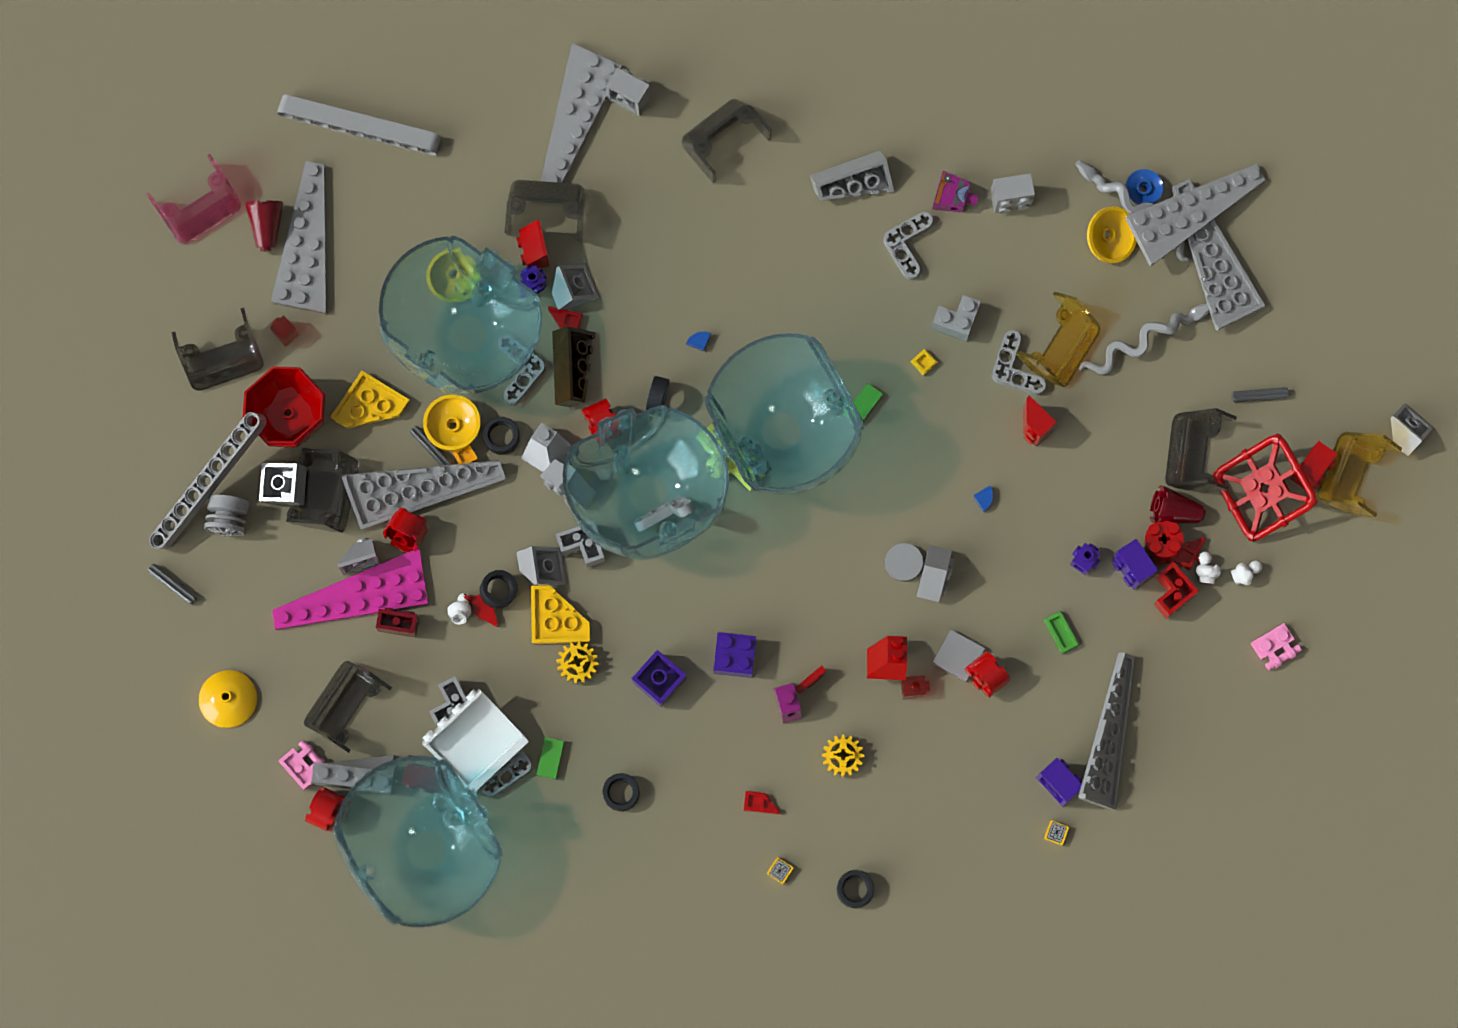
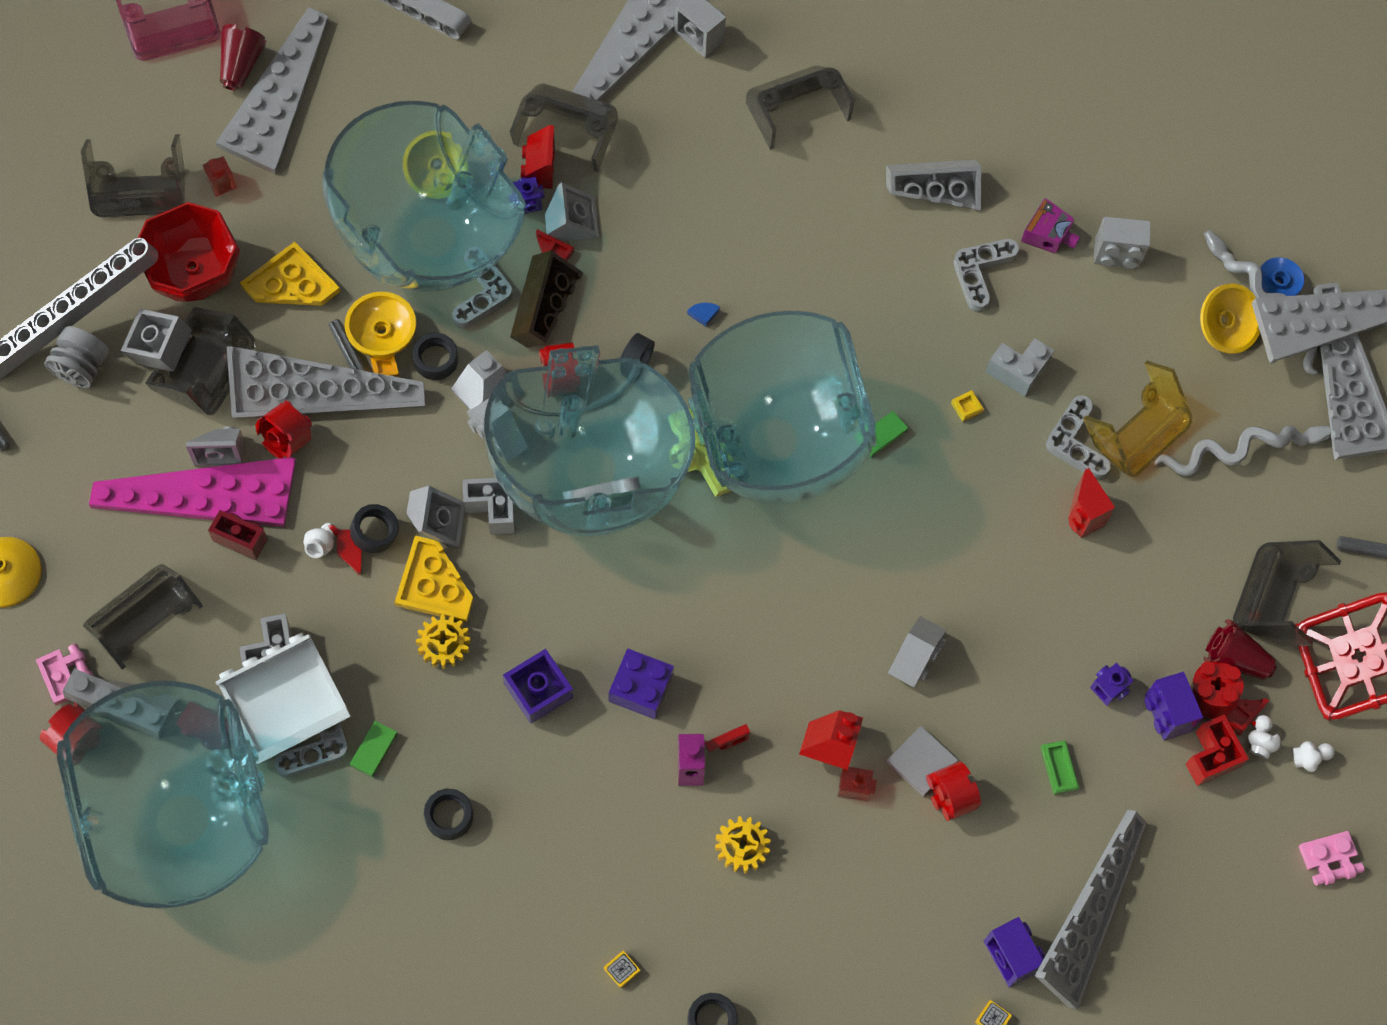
camera: 10 degrees right, 10 degrees down
red tile [743,791,780,815] -> none
light grey tile [885,543,923,582] -> none
blue tile [973,486,993,512] -> none

